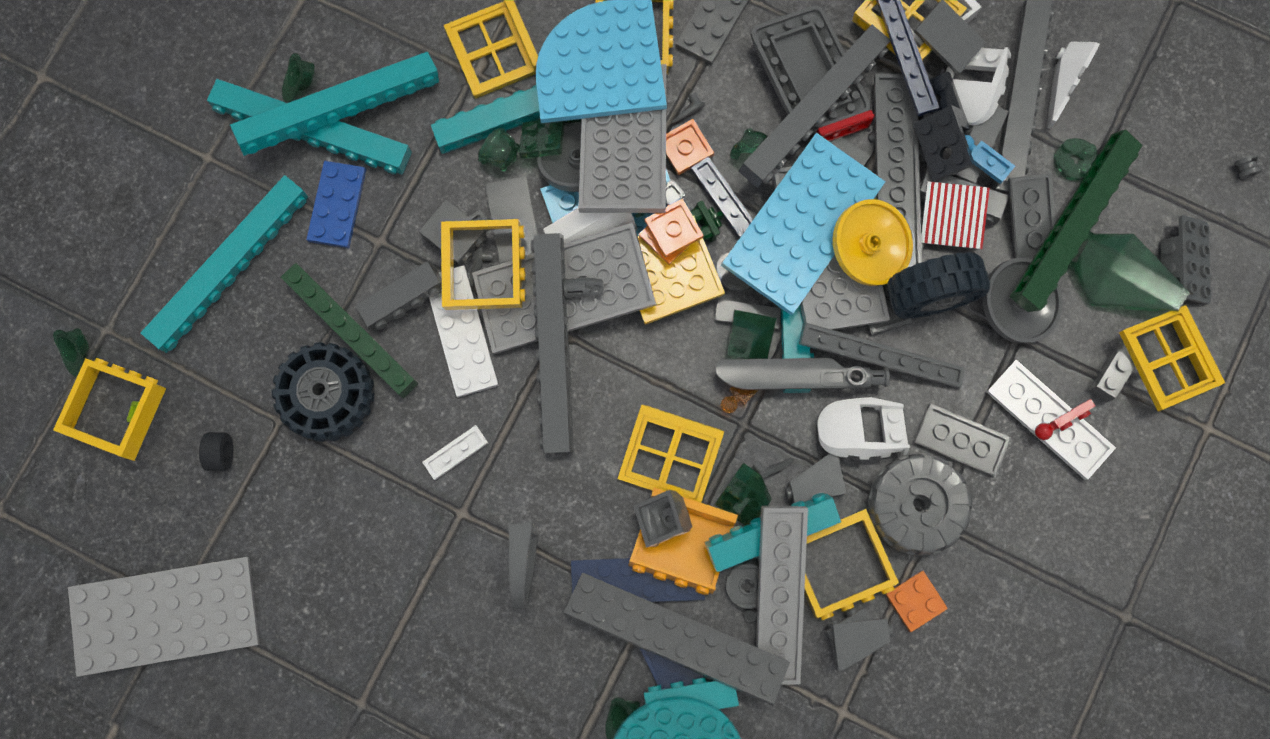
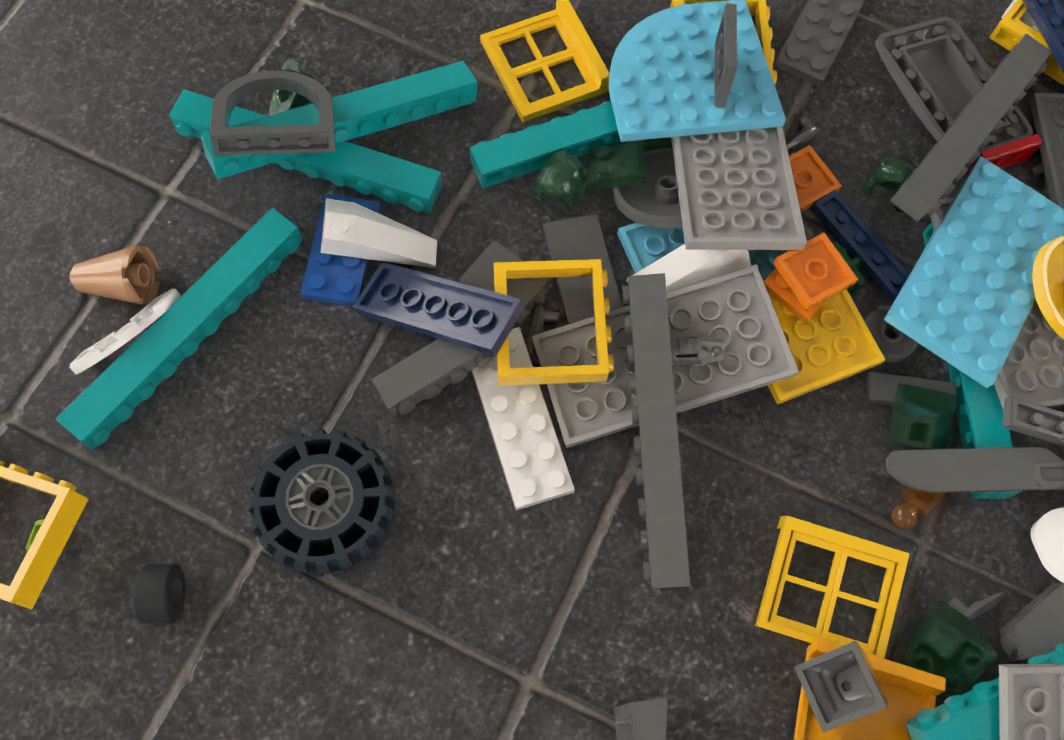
camera: 10 degrees left, 10 degrees down
dark green brick [280,263,418,399] -> none
white tile [422,425,489,480] -> none
none -> medium nougat cone [69,245,160,304]
none -> white tile [69,288,181,375]
none -> dark grey window [210,71,336,156]
none -> white wedge [320,198,437,268]
none -> dark blue plate [352,262,525,356]
none -> dark grey tile [714,3,737,108]

